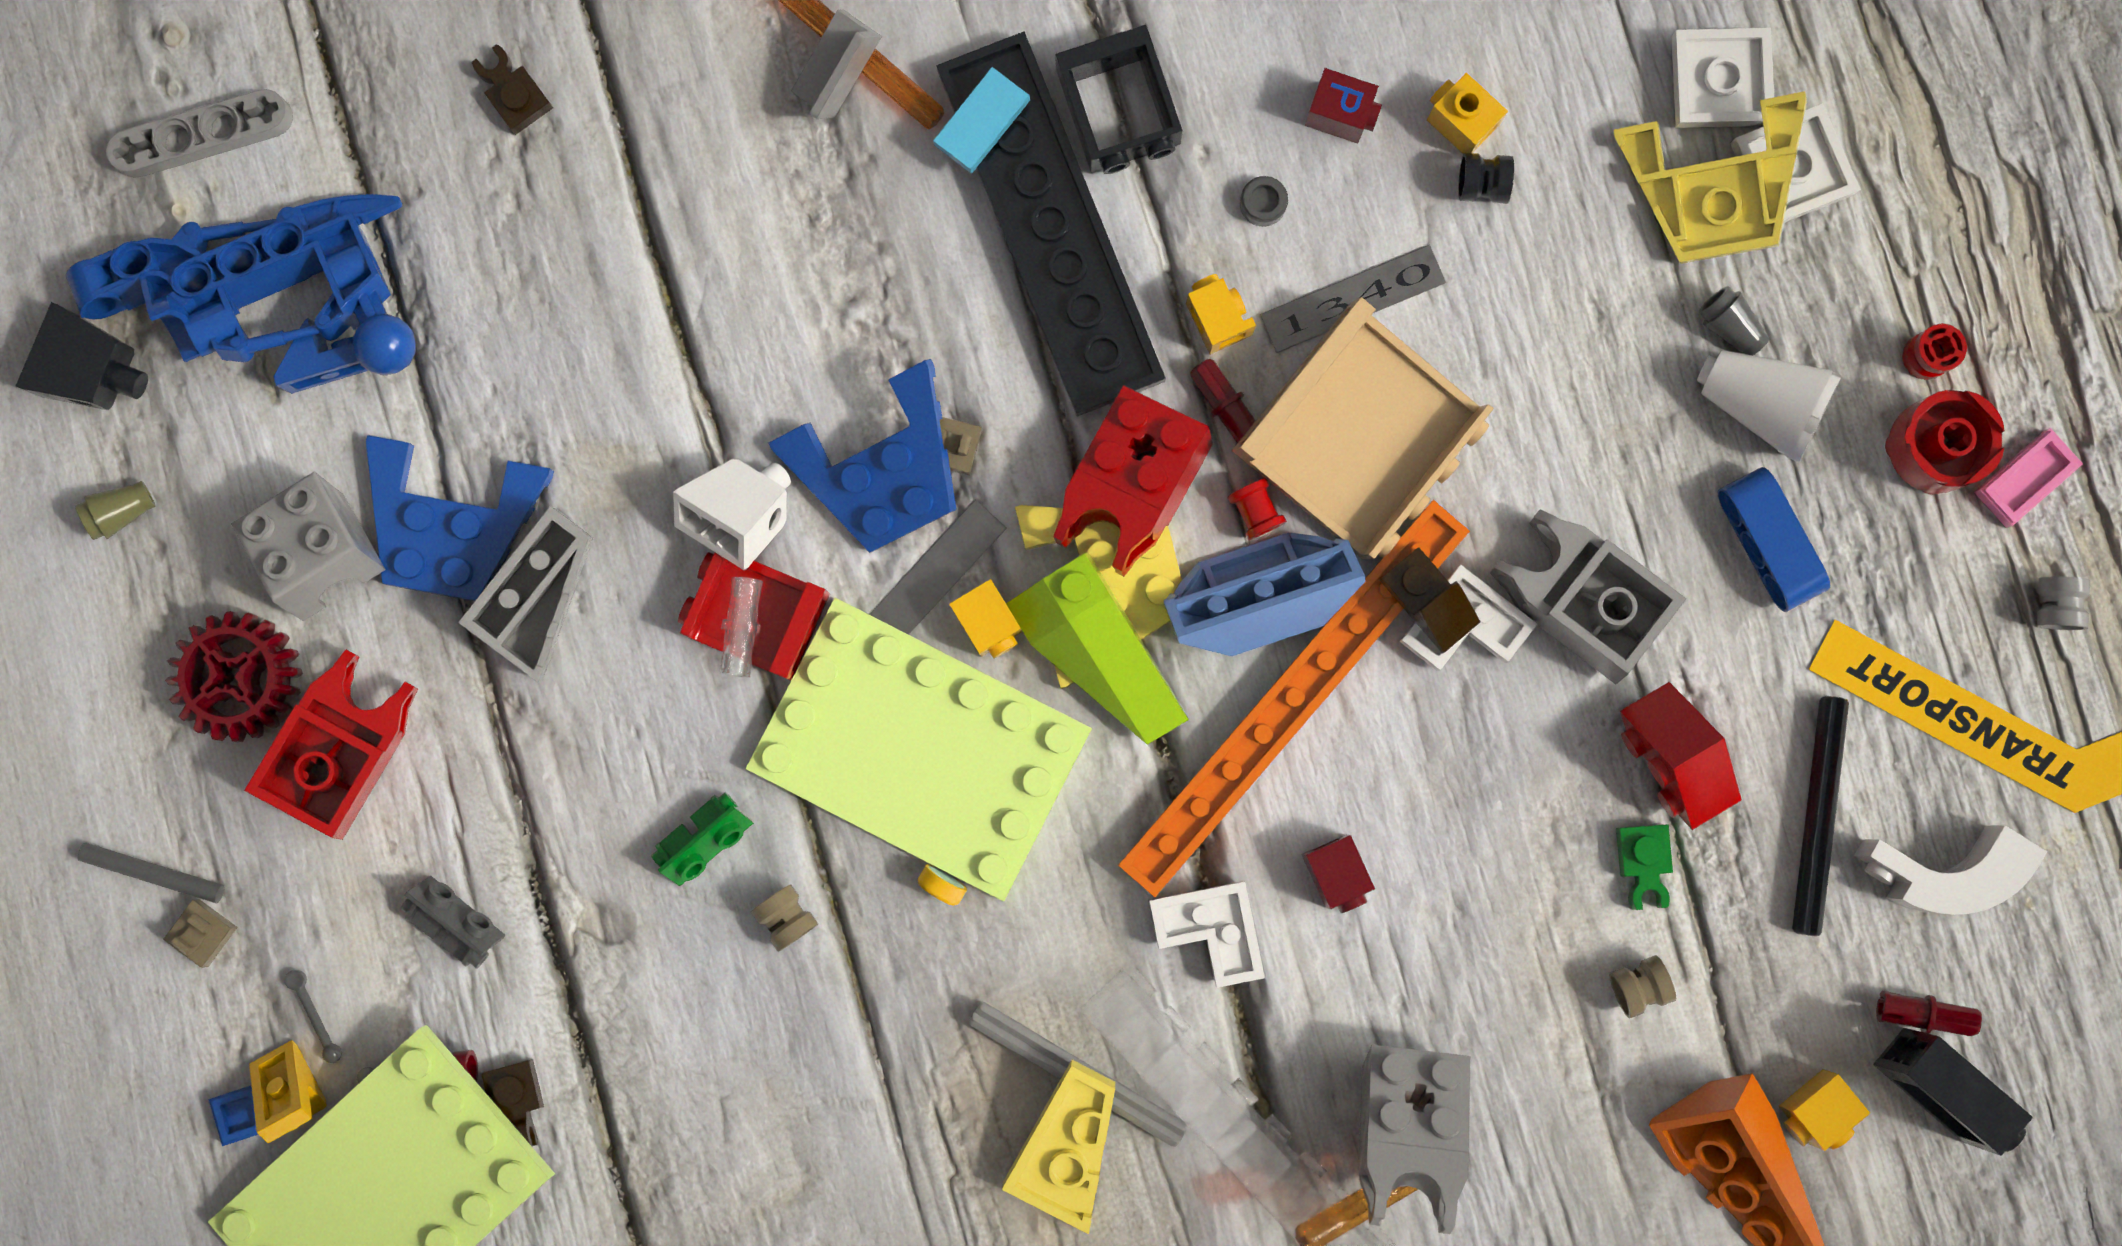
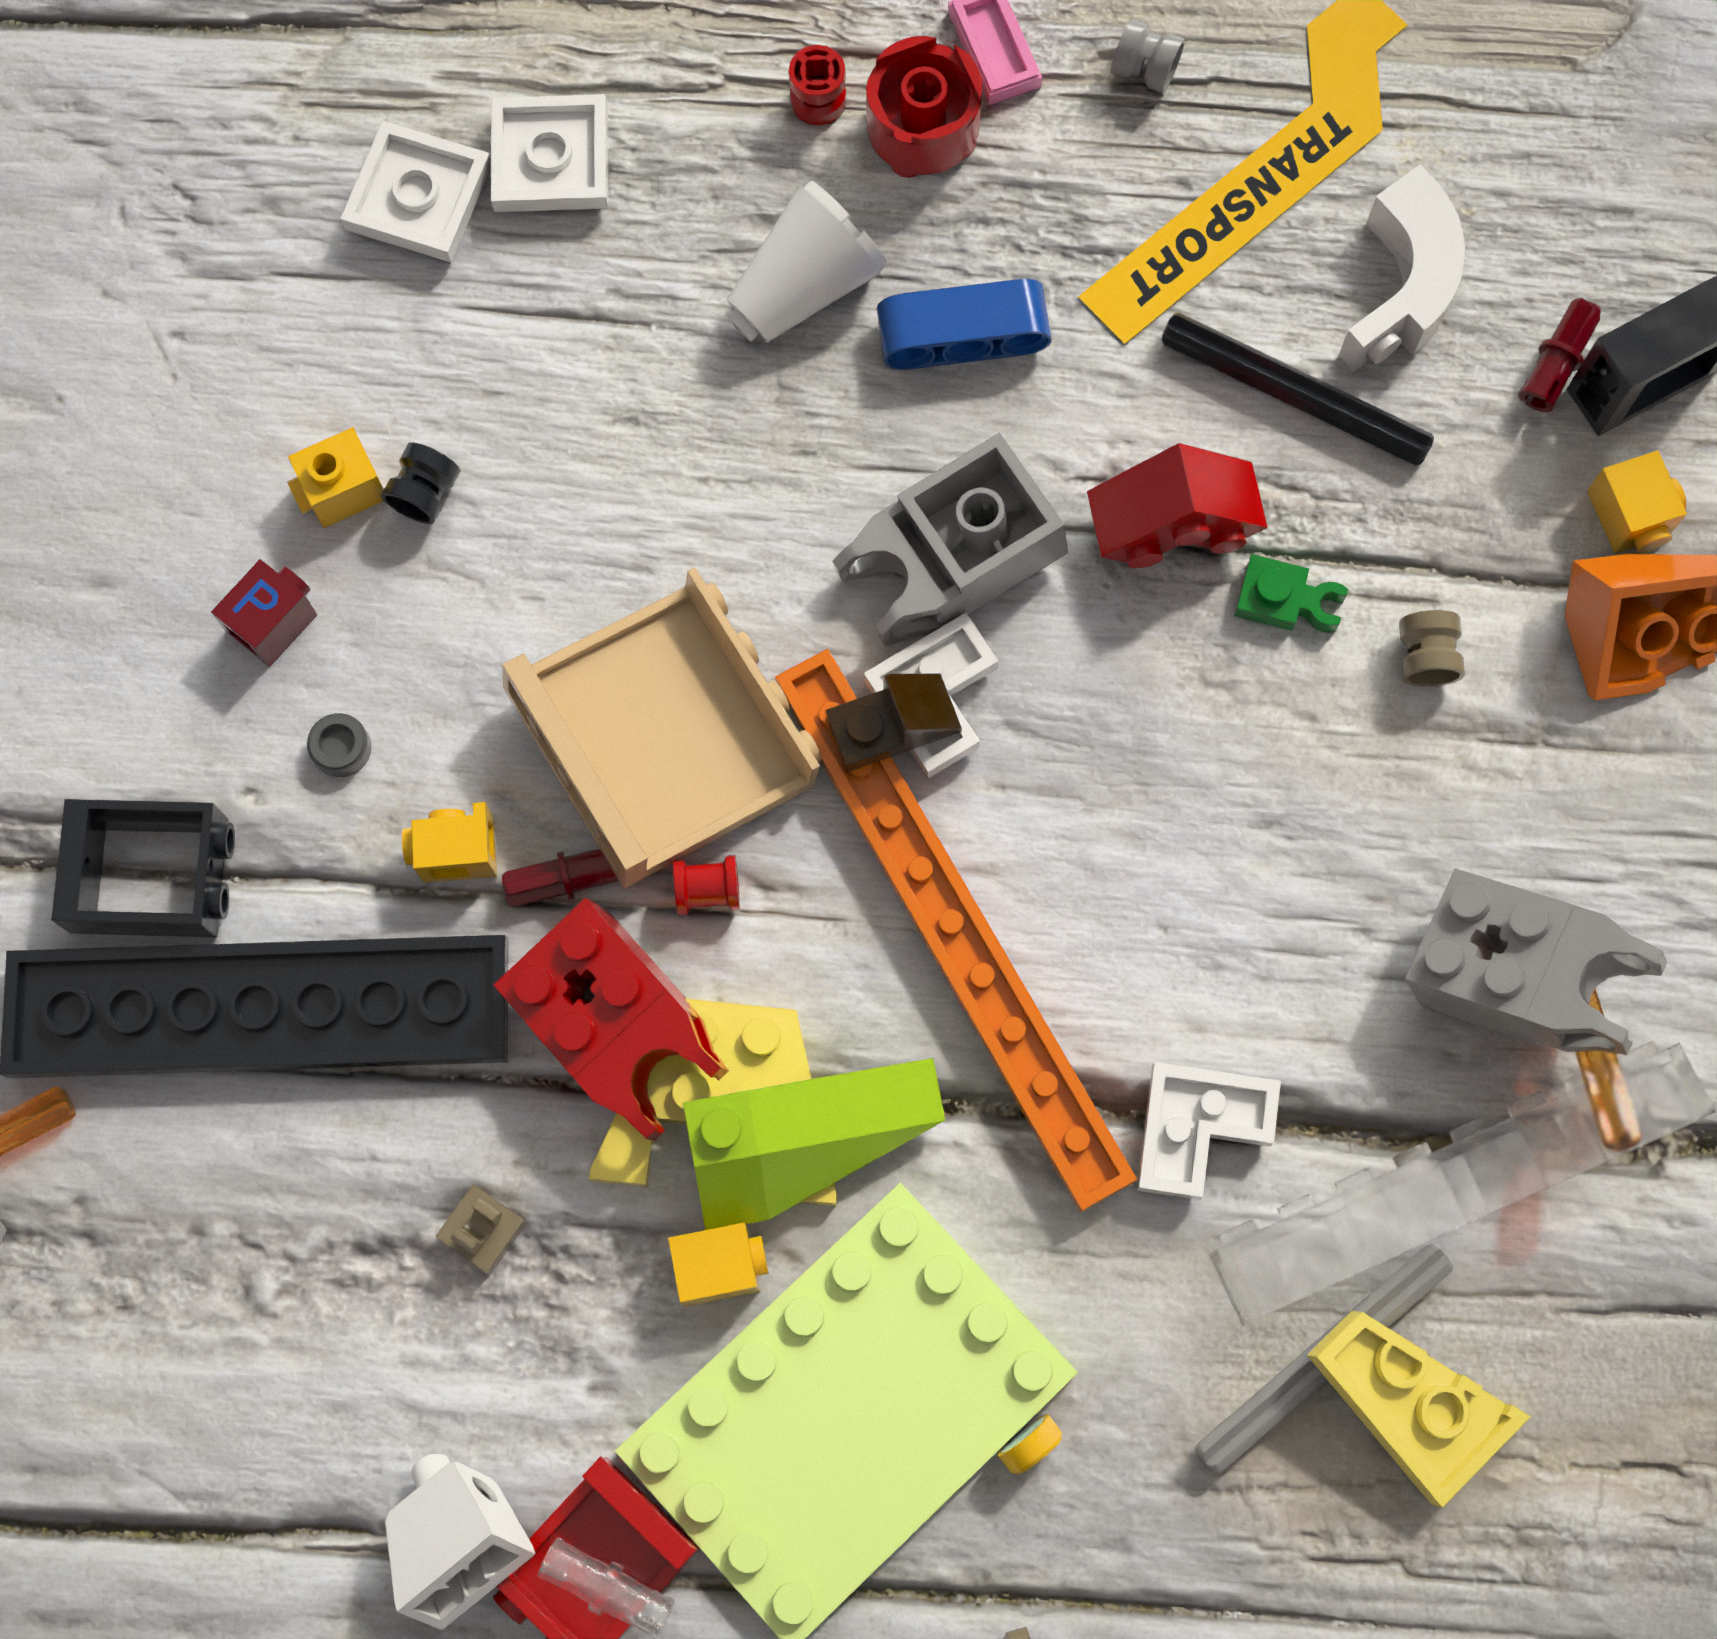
camera: 70 degrees left, 10 degrees down
blue wing [768,359,957,553] -> none
flat silver sticker [869,499,1007,635] -> none
medium azure tile [933,67,1030,174] -> none
medium blue wedge [1164,532,1365,656] -> none
flat silver sticker [1260,244,1446,353] -> none
dark red brick [1301,835,1375,913] -> none
light yellow wing [1614,91,1807,264] -> none
dark grey cone [1699,286,1770,356] -> none

